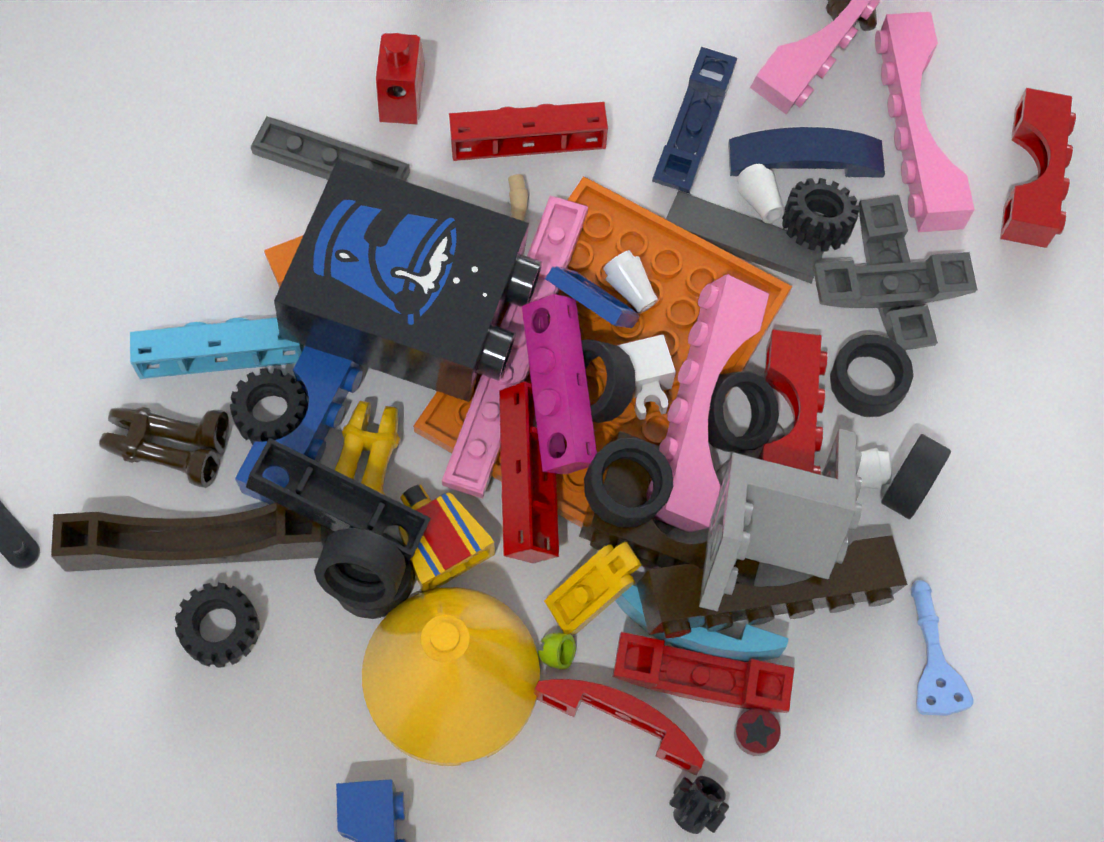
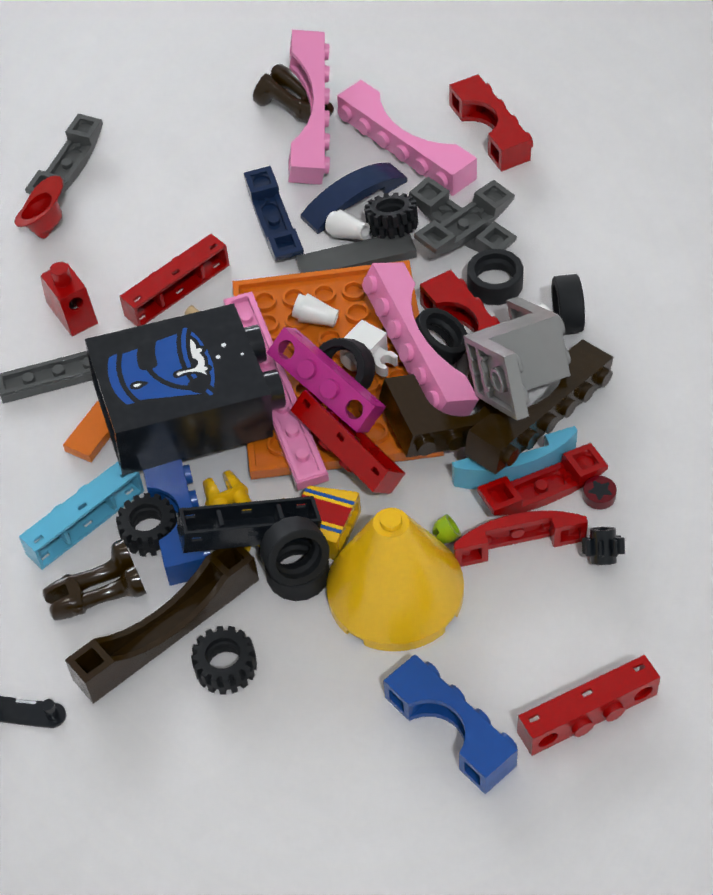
camera: 30 degrees left, 15 degrees down
yellow hinge [544,542,642,635] -> none
blue tile [545,266,640,328] -> none
black tyre [584,438,673,527] -> none
light blue piece [911,580,974,716] -> none

